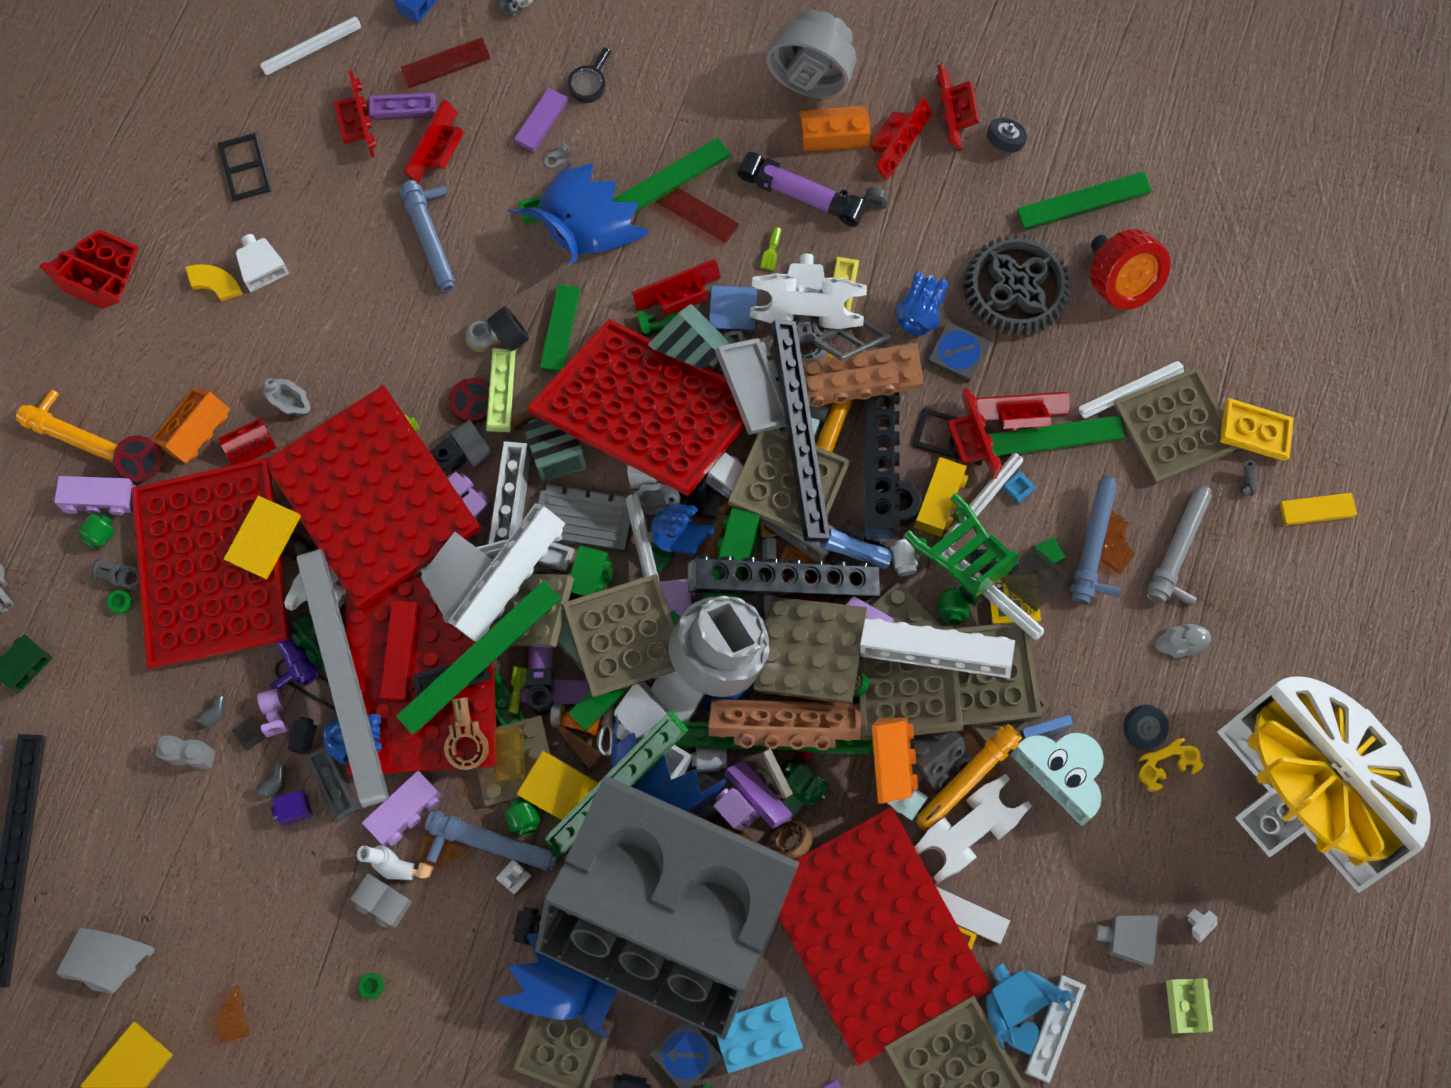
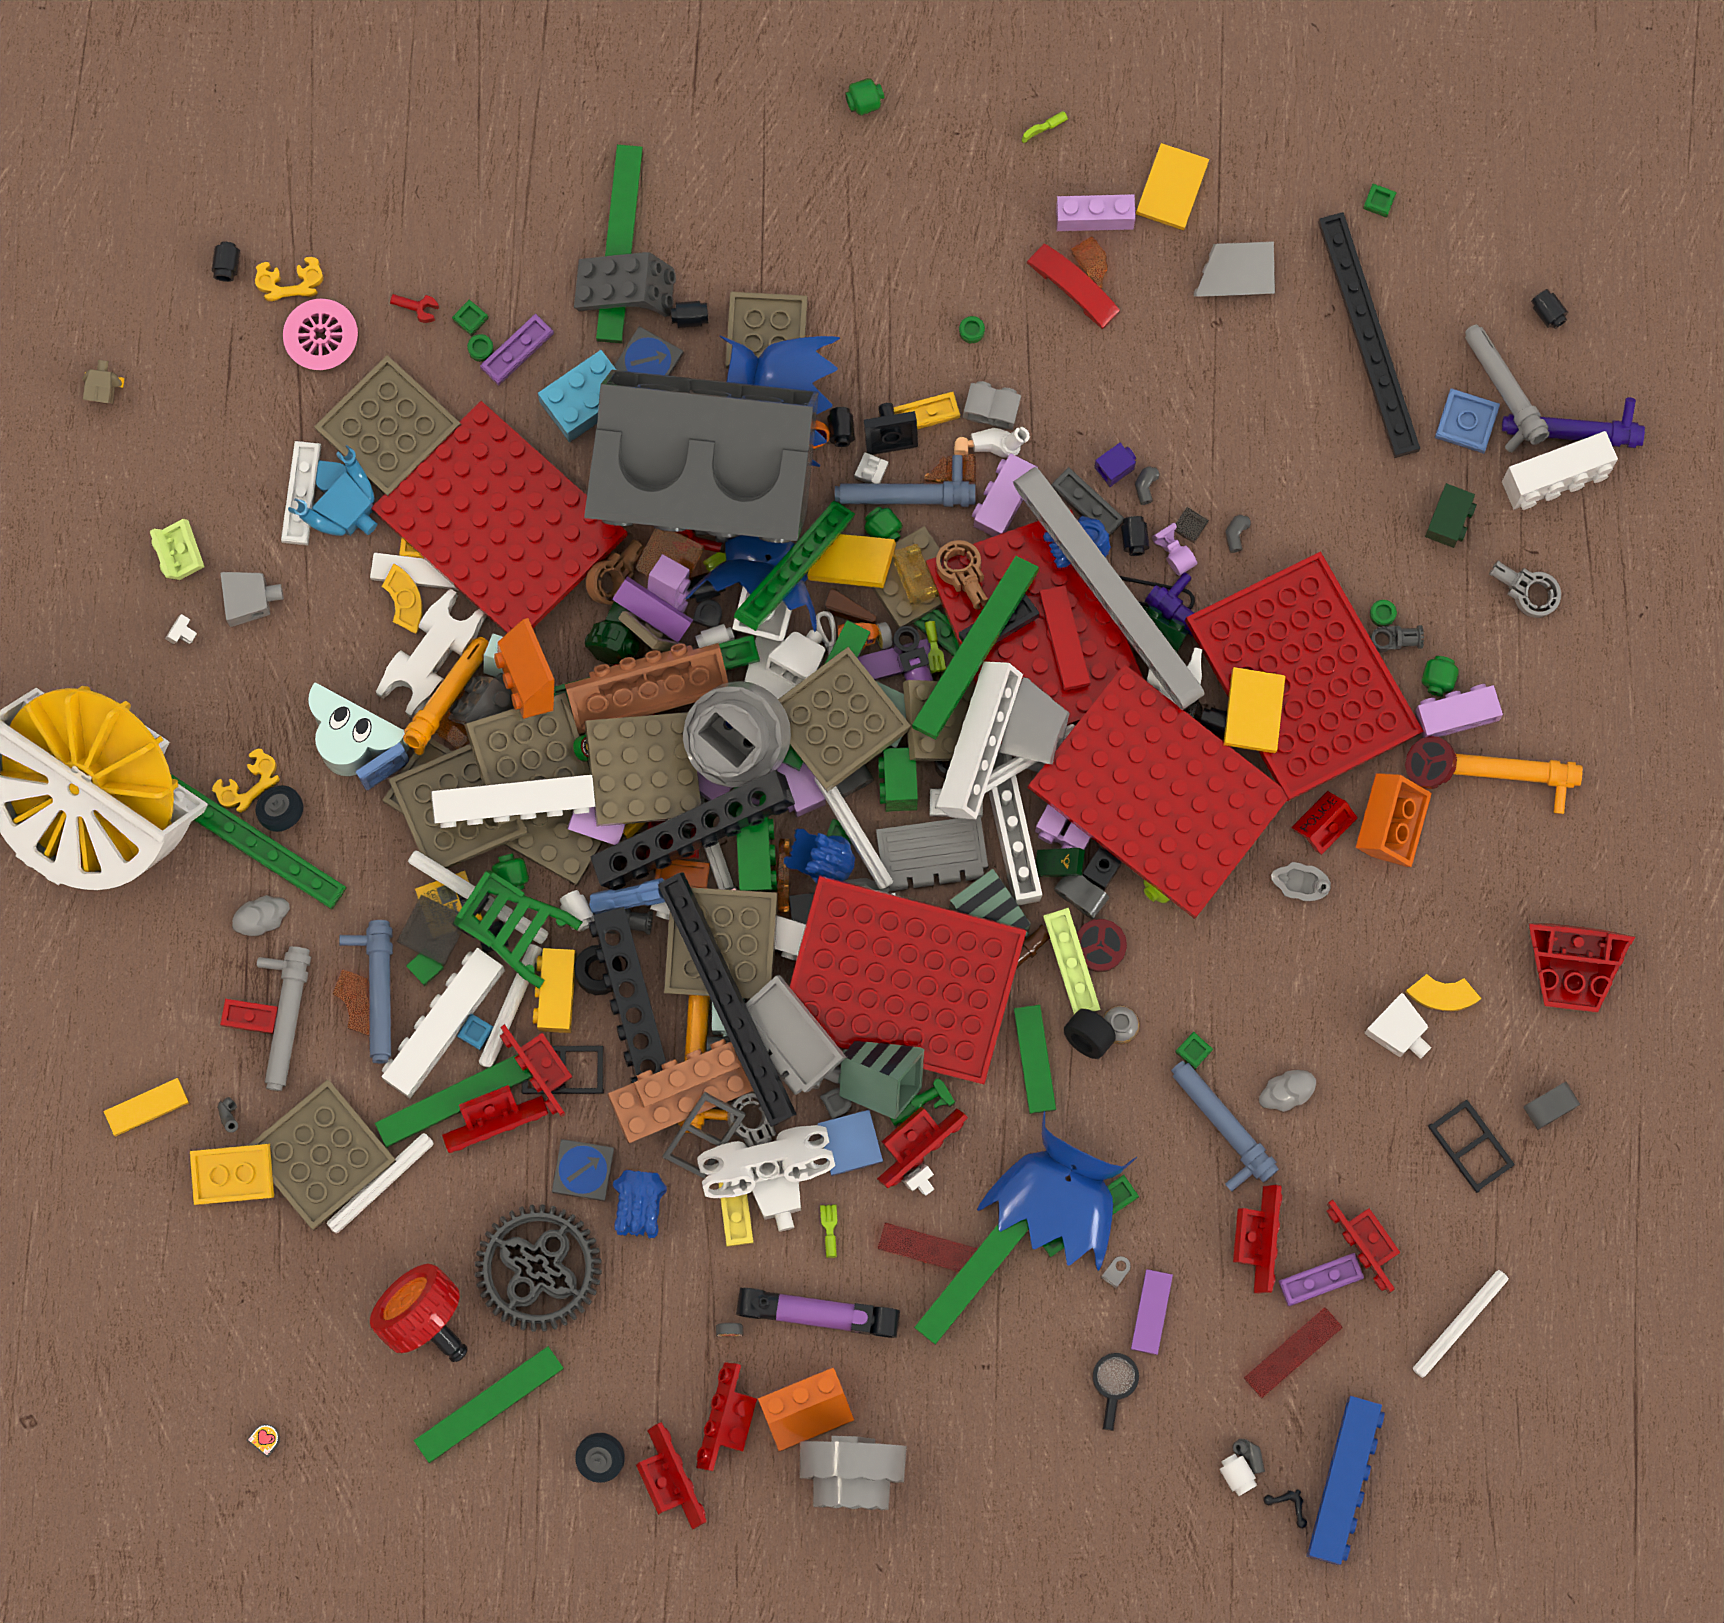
camera: 160 degrees right, 5 degrees up
light grey brick [155,736,216,770] -> none
none -> green tile [171,775,347,910]
none -> red plate [220,999,278,1034]
none -> tile [247,1424,280,1458]
none -> yellow tile [382,564,423,634]
none -> white brick [382,948,505,1099]
none -> black tile [864,403,918,455]
none -> yellow tile [879,392,960,429]
none -> white tile [902,1163,934,1196]
none -> red slope [1027,244,1120,330]
none -> dark green tile [1036,848,1085,877]
none -> lavender brick [1056,194,1135,231]
none -> green tile [1175,1031,1213,1070]
none -> light grey arm [1259,1070,1316,1112]
none -> dark grey axle [1523,1082,1581,1130]

